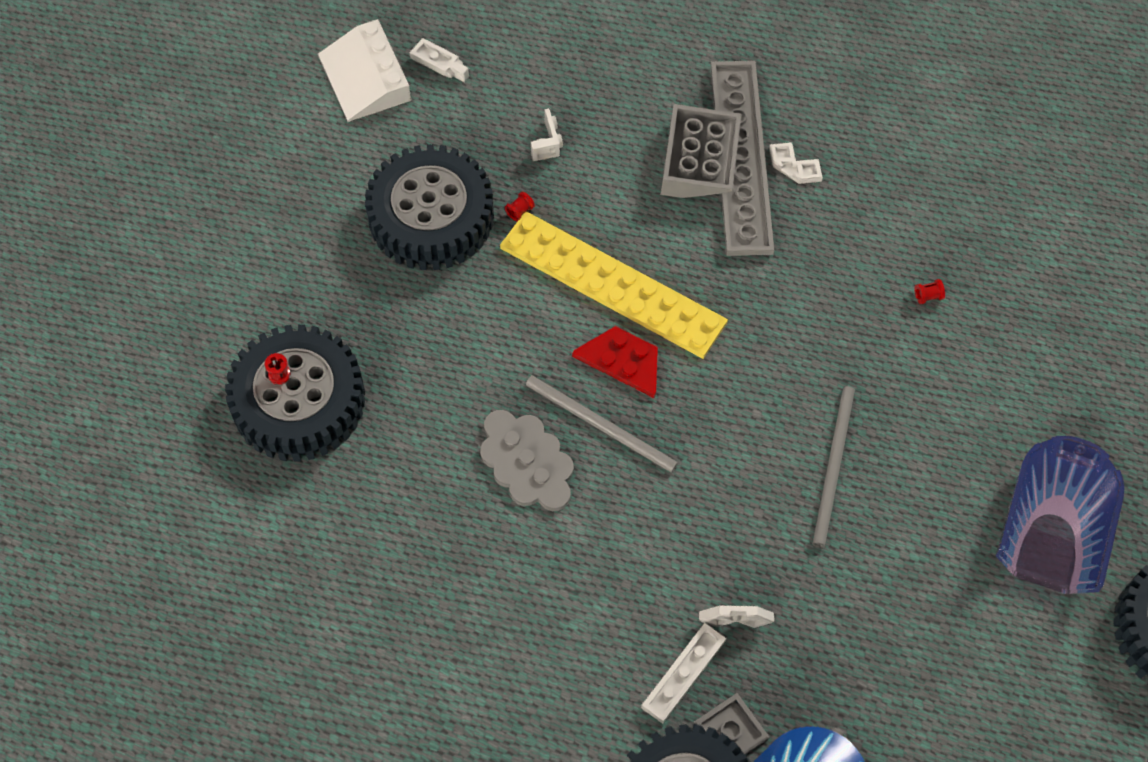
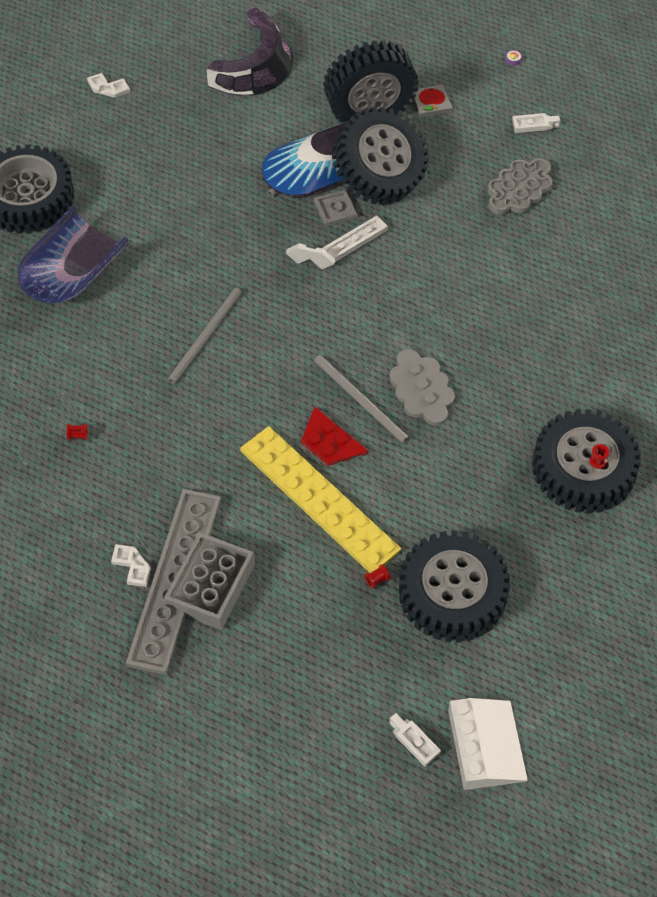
camera: 165 degrees left, 5 degrees down
white bracket [531,108,563,161] -> none

